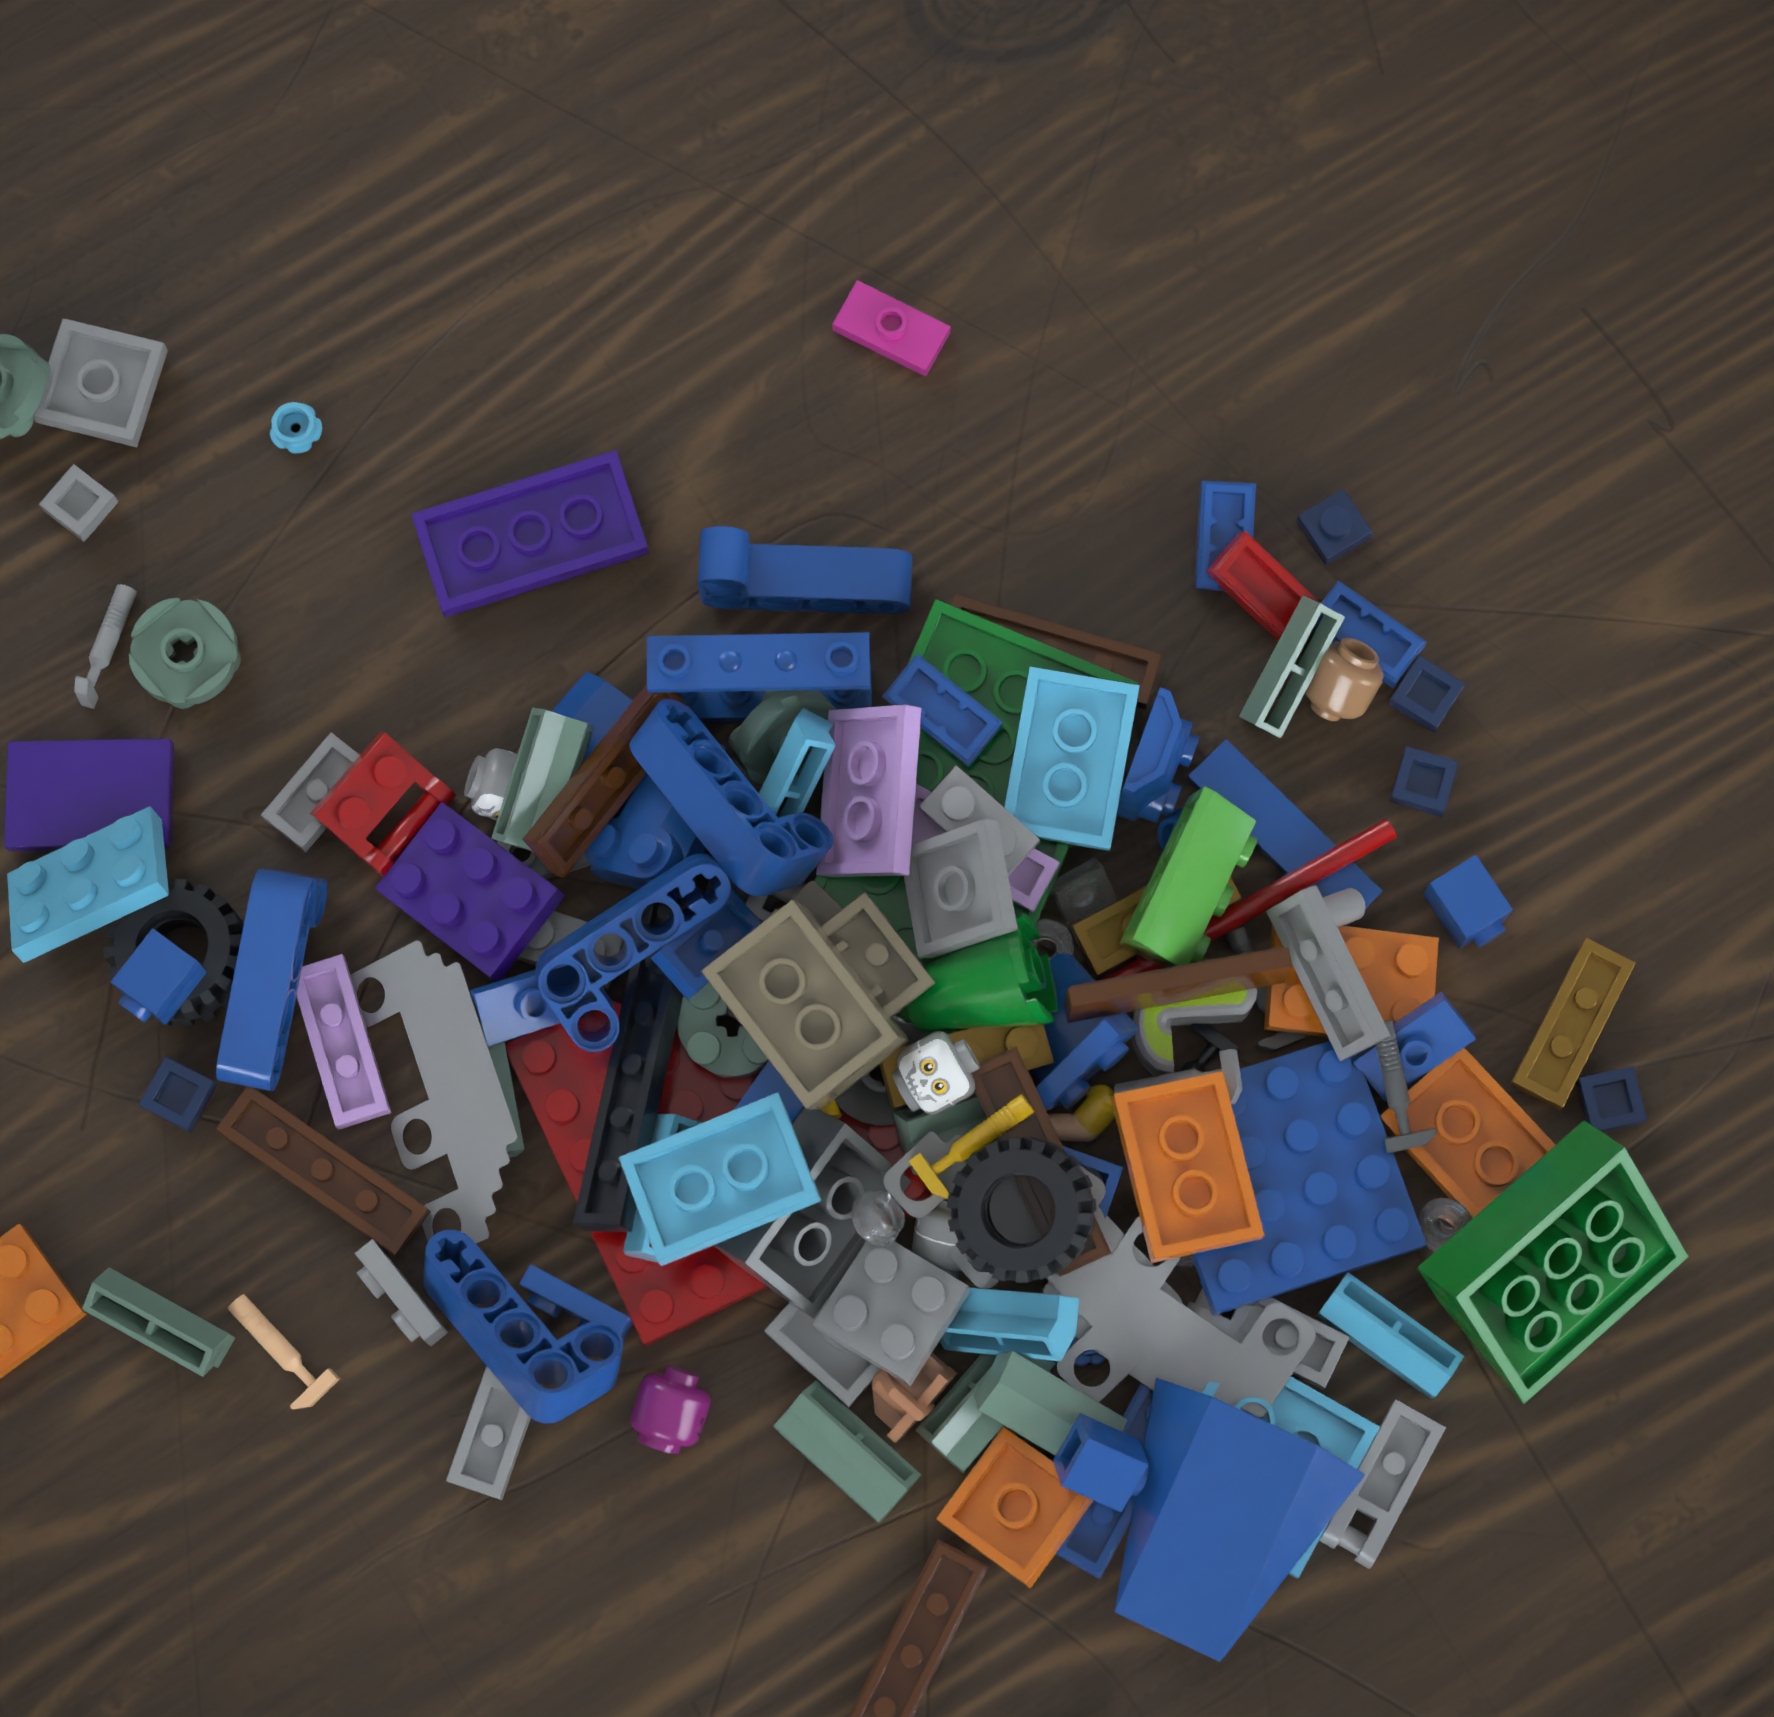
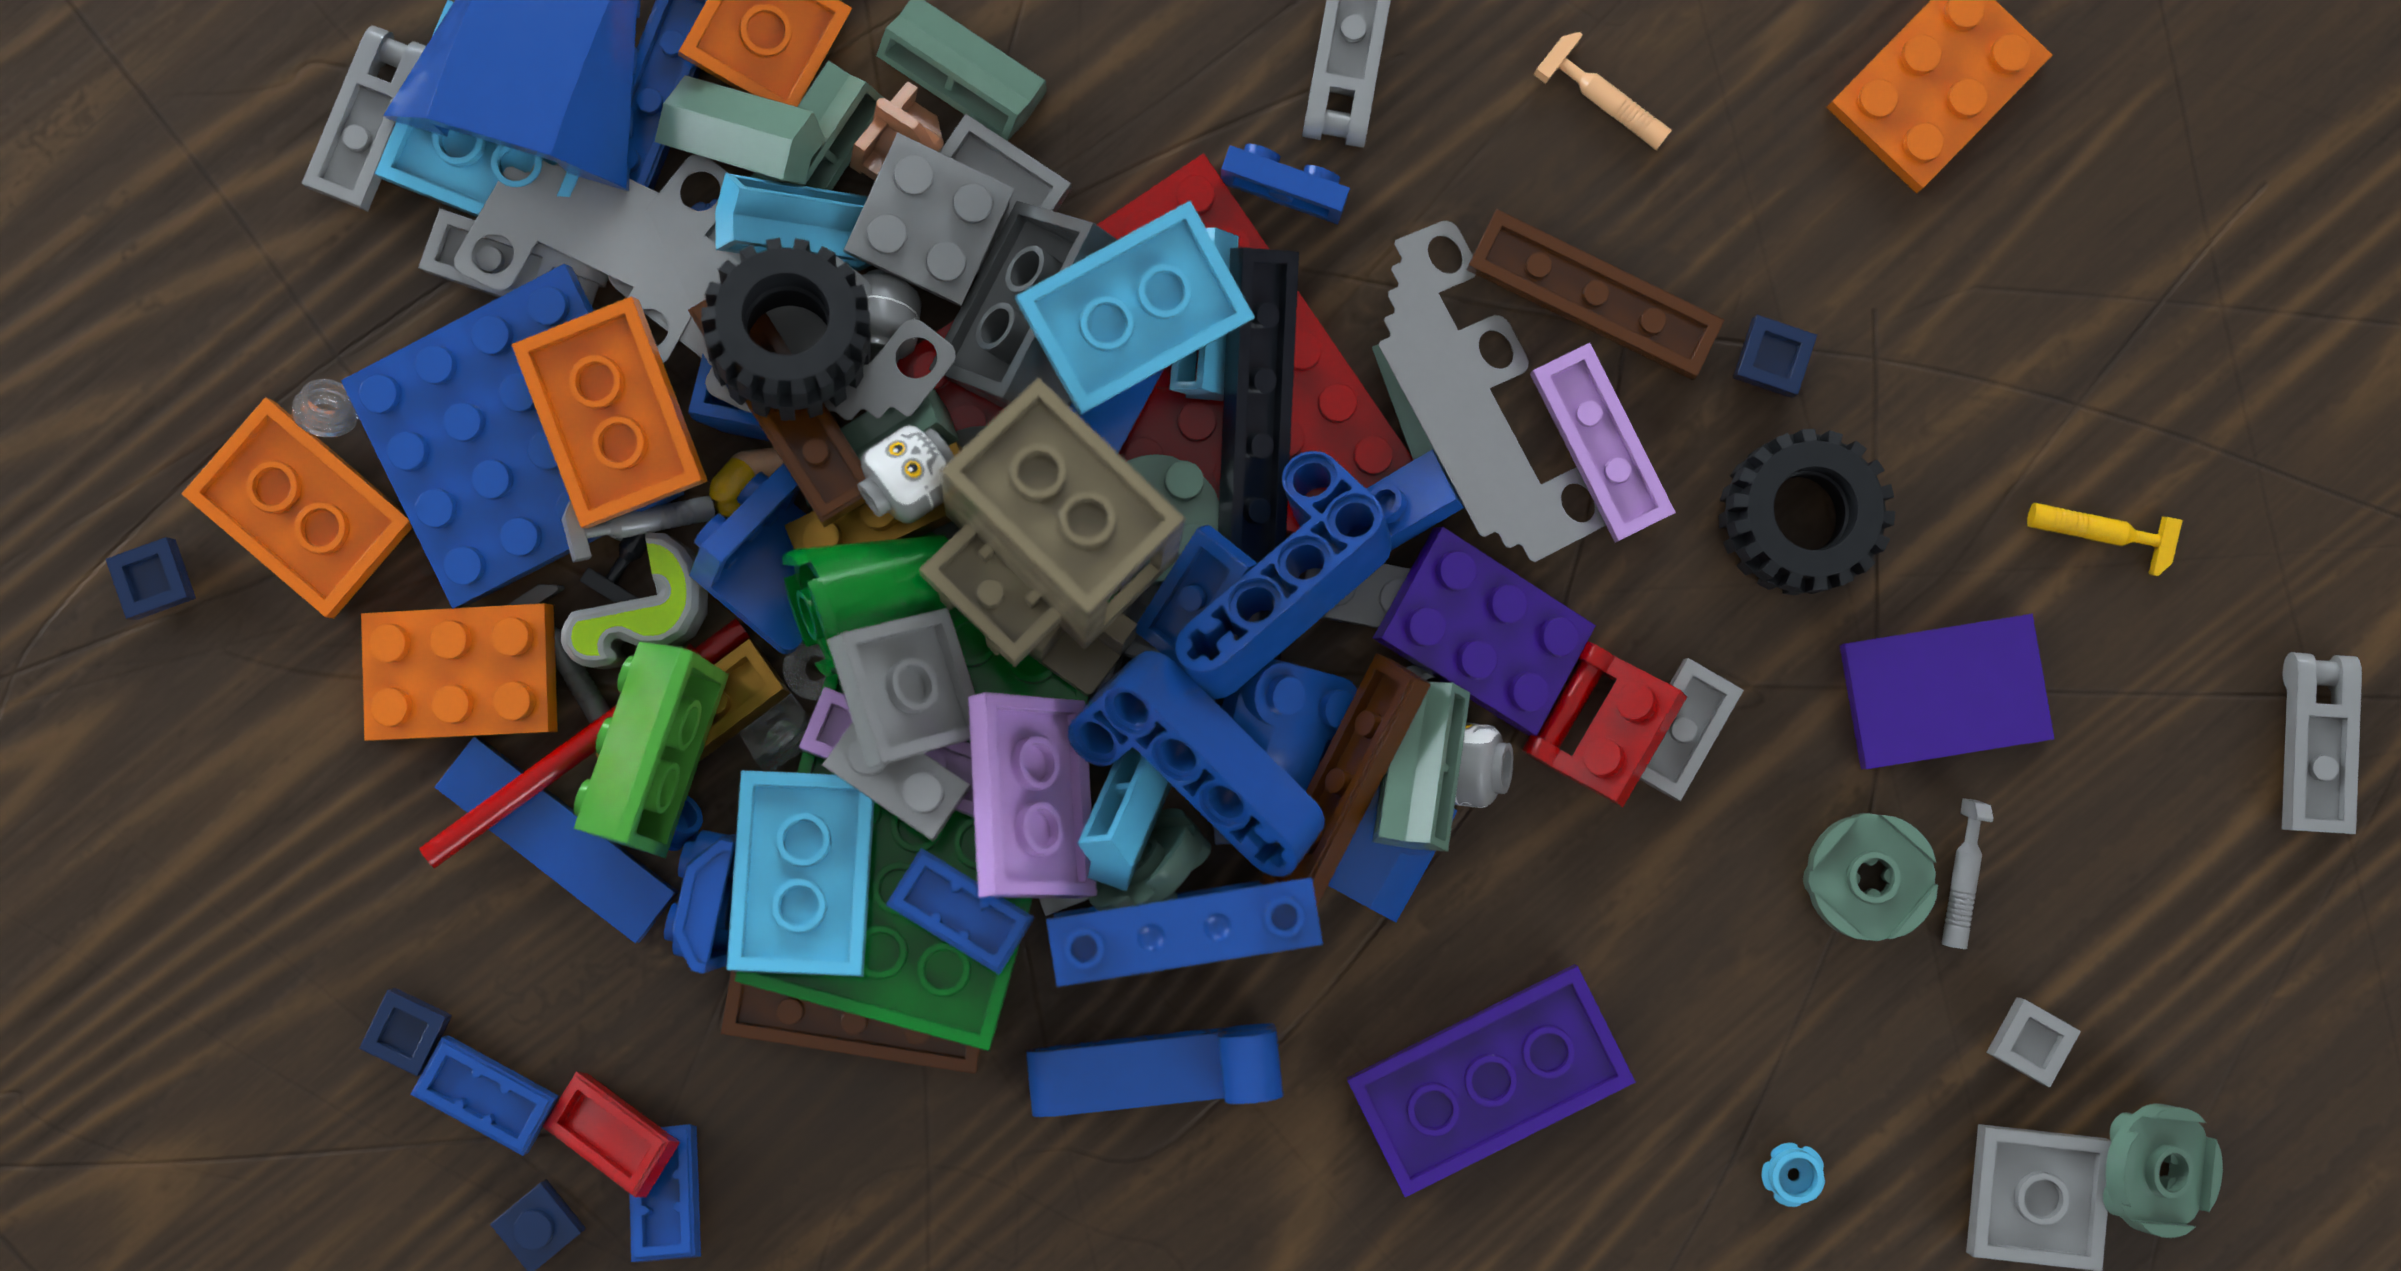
camera: 165 degrees right, 10 degrees up
medium azure plate [7,806,169,963] -> none
sand green piece [82,1267,236,1377] -> none
blue brick [111,928,207,1025] -> none
blue beam [216,868,328,1092] -> none
light grey plate [355,1239,448,1346] -> none
blue beam [423,1230,623,1423] -> none
magenta head [630,1365,711,1454] -> none
clear plate [852,1190,905,1247] -> none
yellow piece [909,1094,1034,1199] -> none
blue brick [1053,1413,1149,1512] -> none
reddish brown tile [1064,946,1292,1023] -> none
sand green piece [1239,595,1345,738] -> none
light grey piece [1266,885,1391,1061] -> none
medium nougat head [1305,637,1384,721] -> none
medium azure piece [1315,1272,1464,1400] -> none
blue plate [1352,991,1476,1102] -> none
dark grey piece [1375,1019,1437,1153] -> none
dark blue plate [1389,746,1459,817] -> none
green slope [1417,1120,1688,1404] -> none
blue brick [1423,855,1513,949] -> none
pearl gold plate [1510,937,1636,1111] -> none

